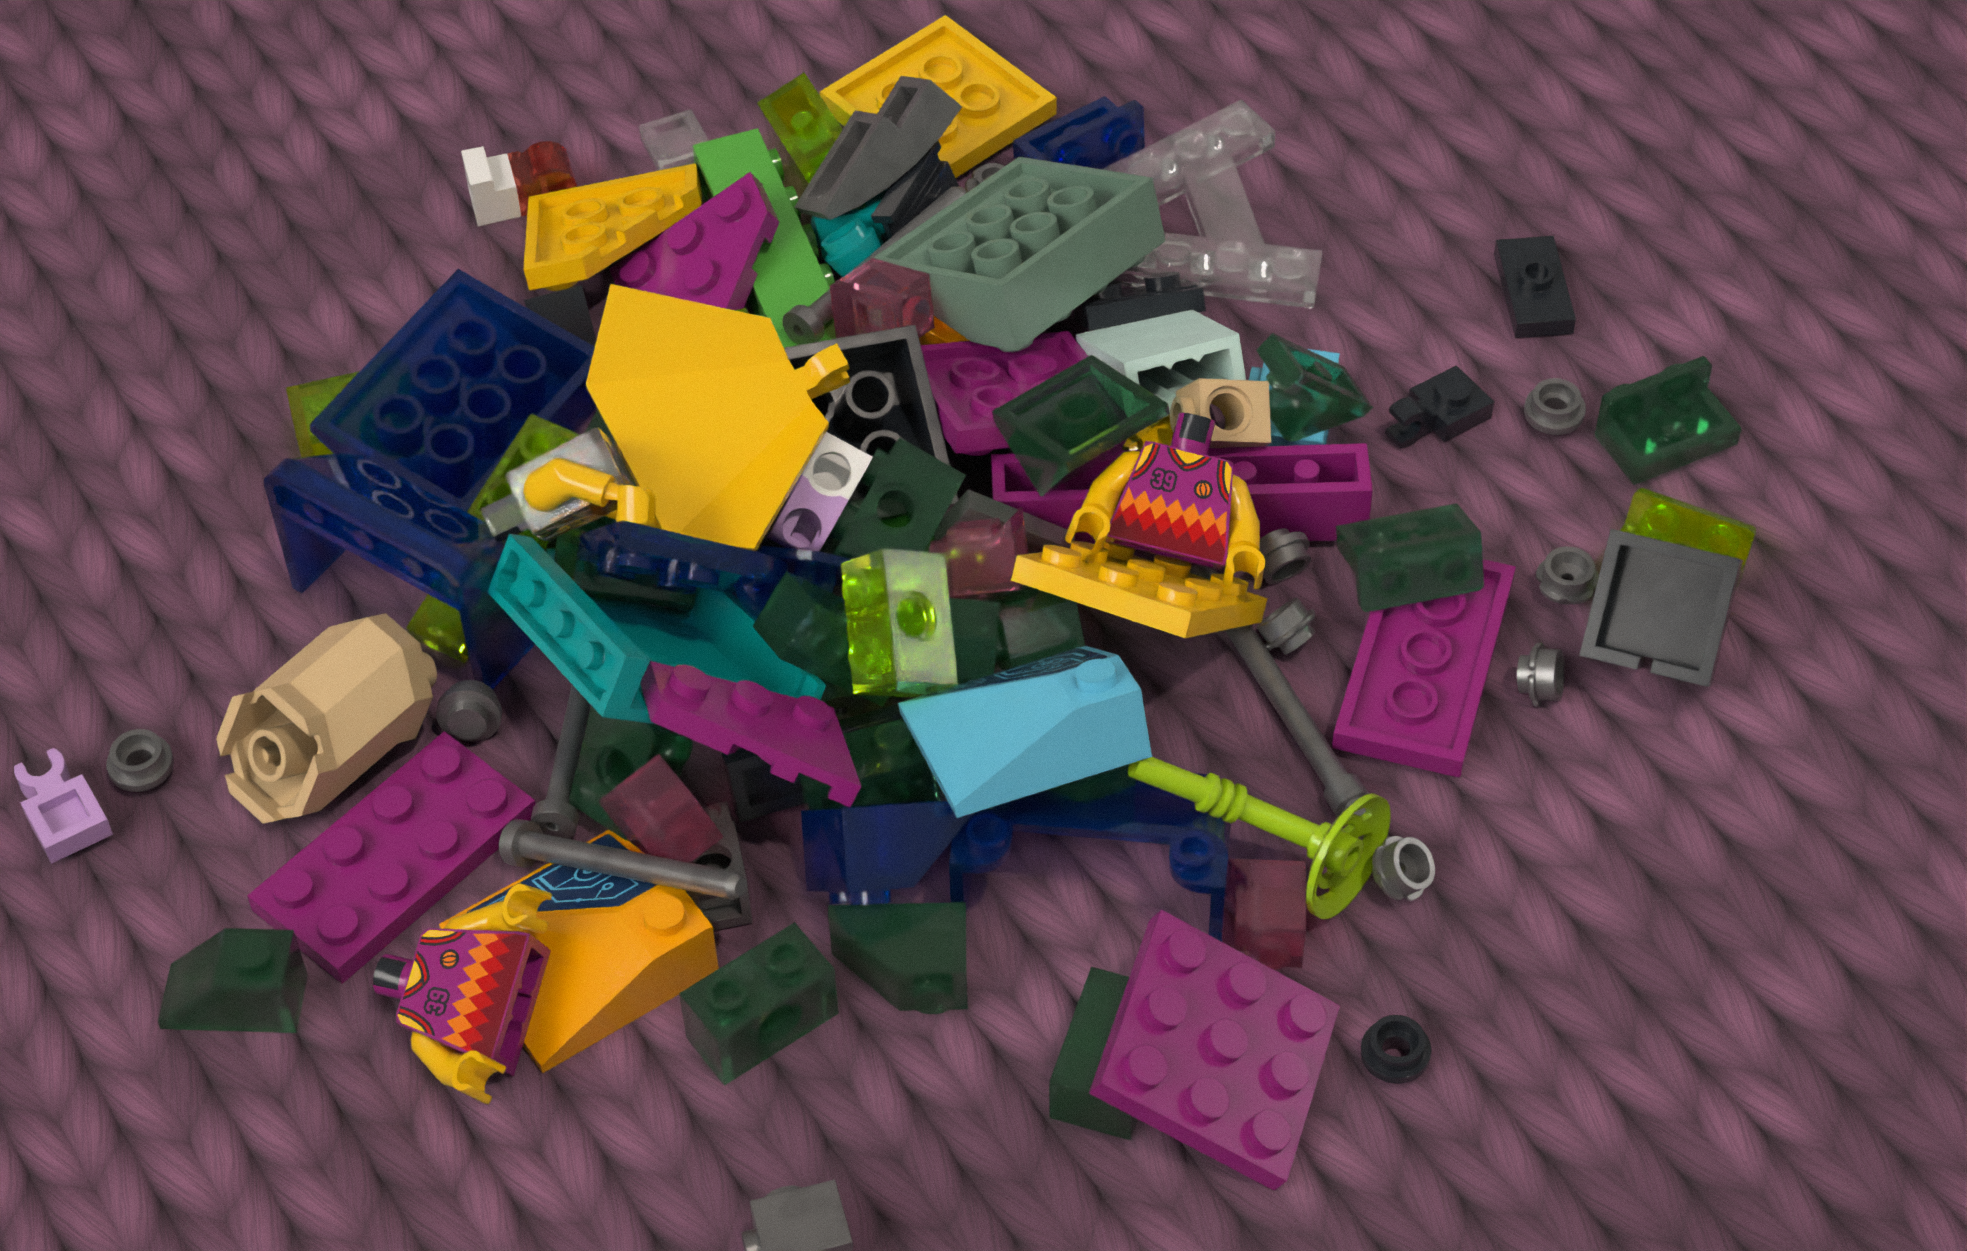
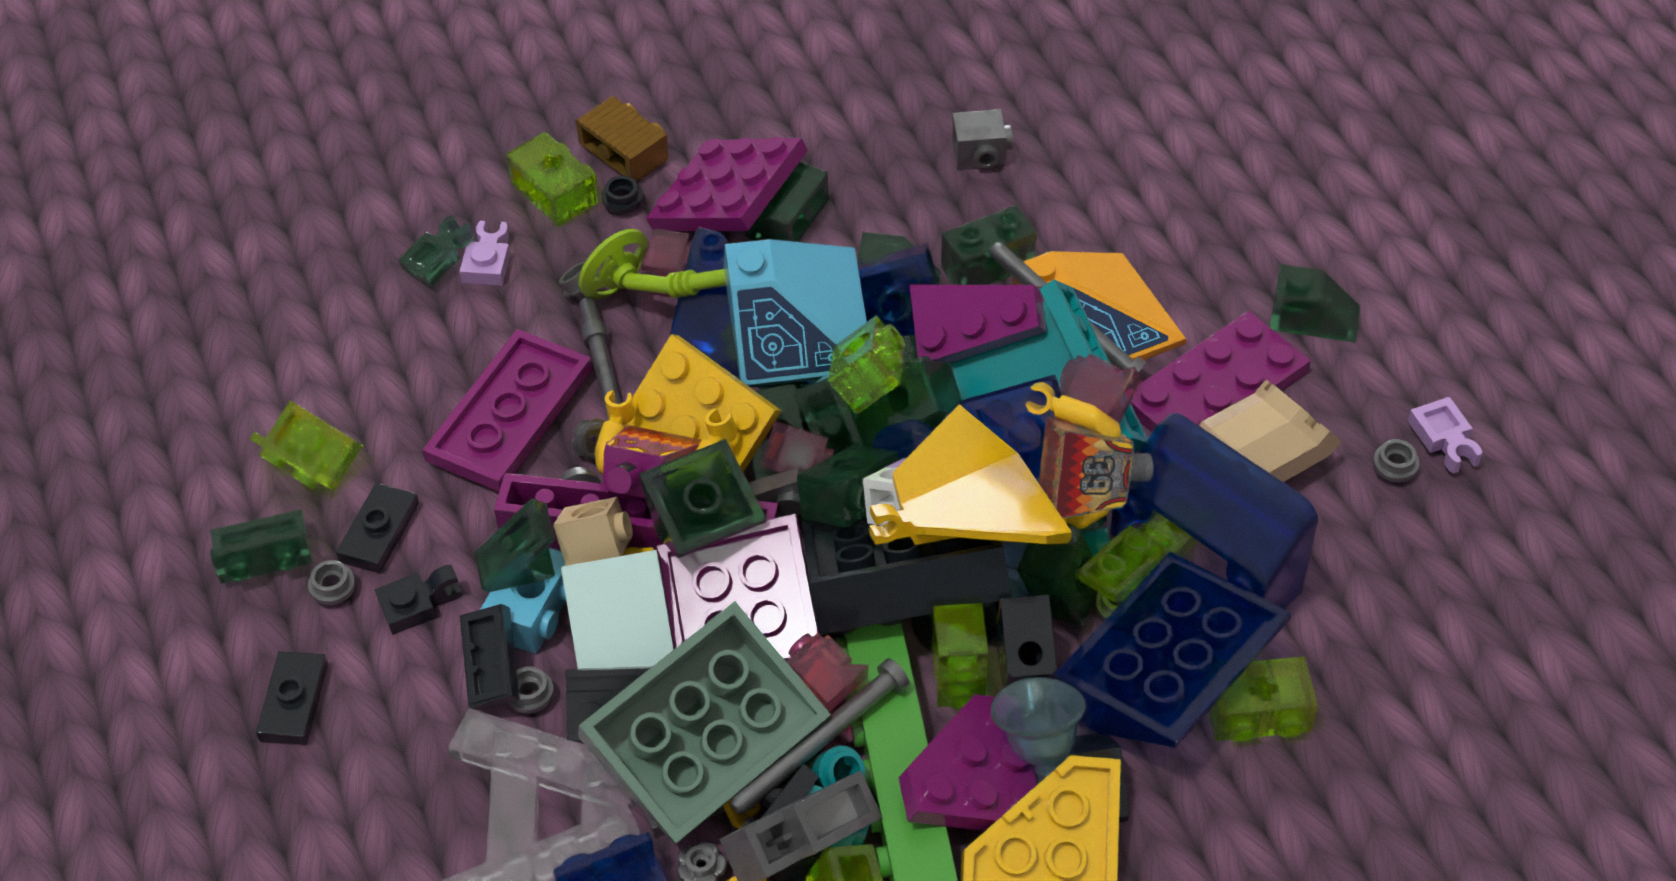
camera: 170 degrees left, 0 degrees up
torso [373,884,552,1104] -> none
clear green bracket [1336,503,1484,612] -> none
flat silver plate [1517,643,1565,707] -> none
flat silver plate [1536,547,1599,605] -> none
black piece [1579,529,1743,687] -> none
none -> black plate [336,483,419,573]
none -> clear green plate [398,215,474,287]
none -> lavender plate [459,221,510,286]
none -> black plate [460,604,520,711]
none -> clear neon green brick [505,131,598,227]
none -> flat silver plate [508,666,554,714]
none -> pearl gold brick [576,95,668,182]
none -> clear light blue hat [991,677,1086,776]
none -> clear pink window [1059,354,1143,423]

